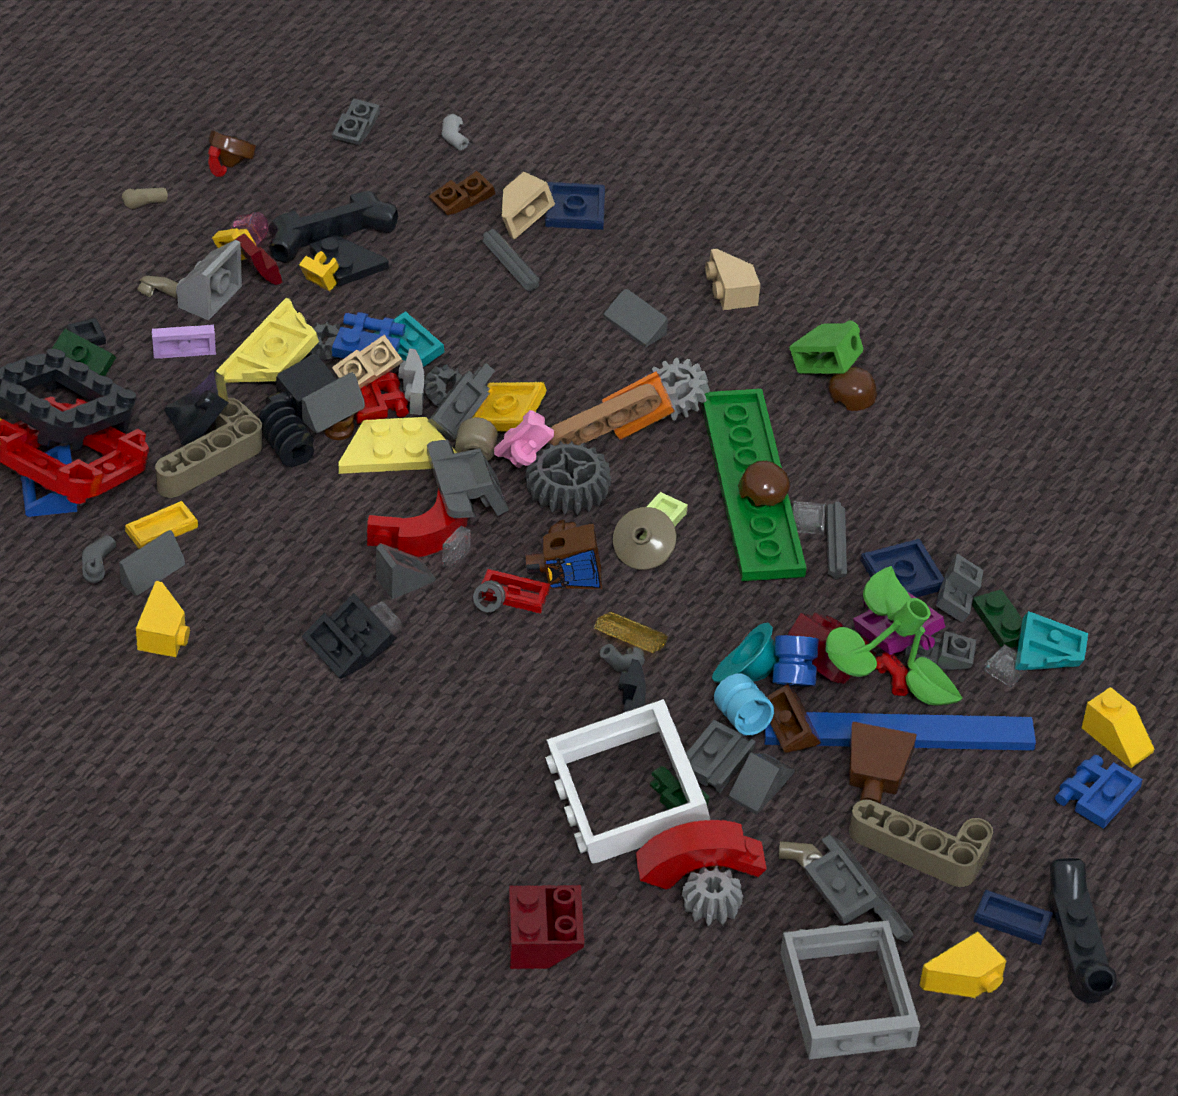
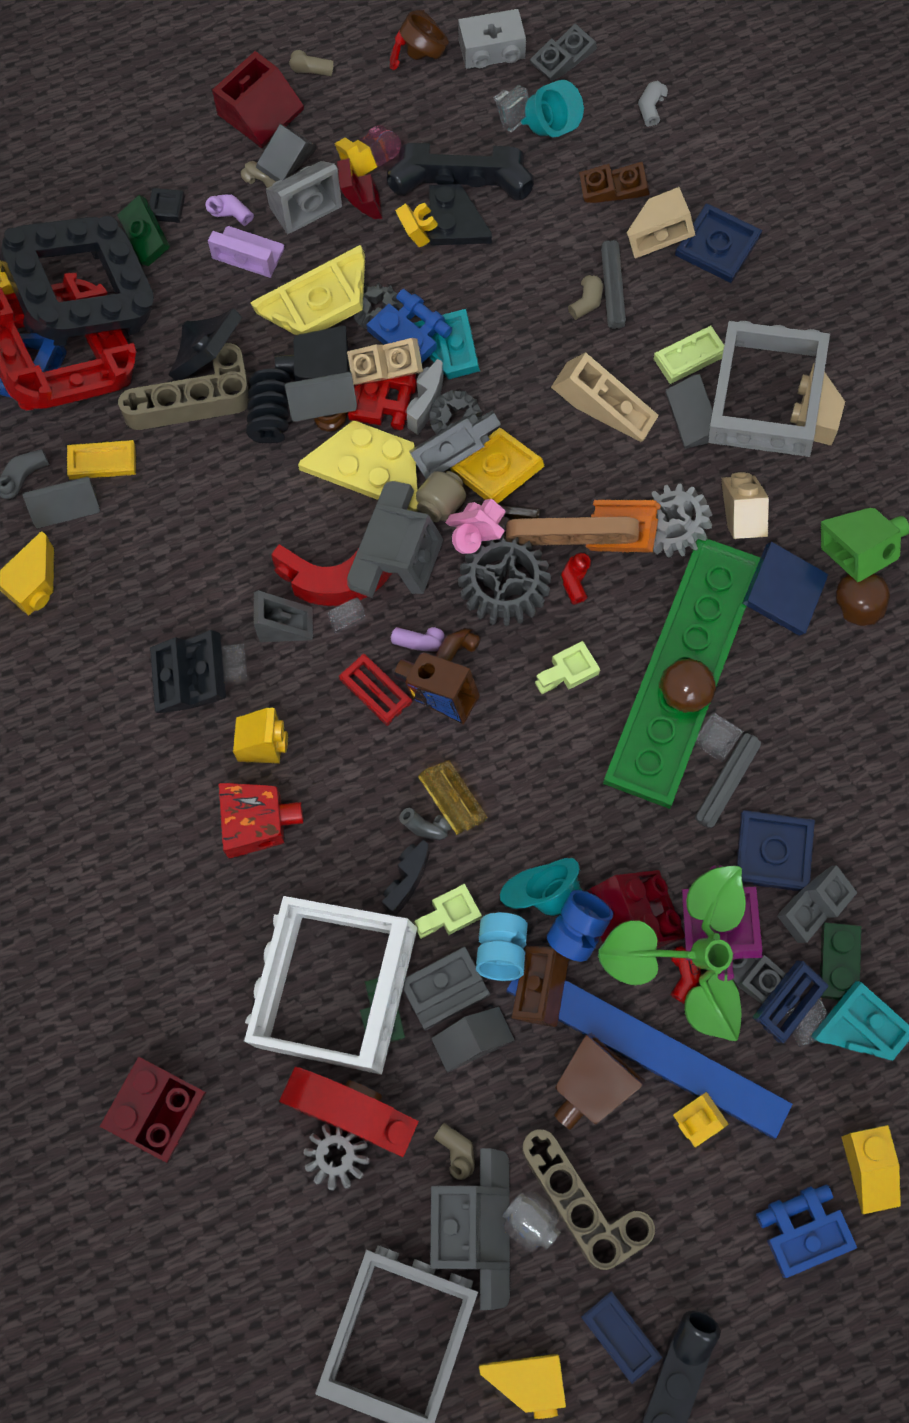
camera: 35 degrees right, 25 degrees up
dark grey bush [473,580,506,612] -> none
dark tan dish [613,507,677,570] -> none
none -> lavender arm [205,195,254,226]
none -> dark red slope [212,51,304,148]
none -> red torso [219,783,304,858]
none -> yellow slope [233,708,288,763]
none -> dark grey slope [256,124,317,182]
none -> lavender arm [391,627,445,652]
none -> yellowish green plate [414,884,482,939]
none -> light grey brick [458,9,526,69]
none -> clear tile [494,85,529,133]
none -> clear head [502,1191,561,1252]
none -> teal piece [521,80,584,137]
none -> tan slope [551,352,659,442]
none -> red arm [560,552,591,605]
none -> dark tan arm [568,275,603,320]
none -> yellowish green plate [653,326,724,384]
none -> yellow tile [673,1092,729,1148]
none -> light grey window [708,321,830,457]
none -> tan slope [722,472,769,539]
none -> dark blue tile [742,542,829,636]
none -> dark blue tile [752,960,829,1044]

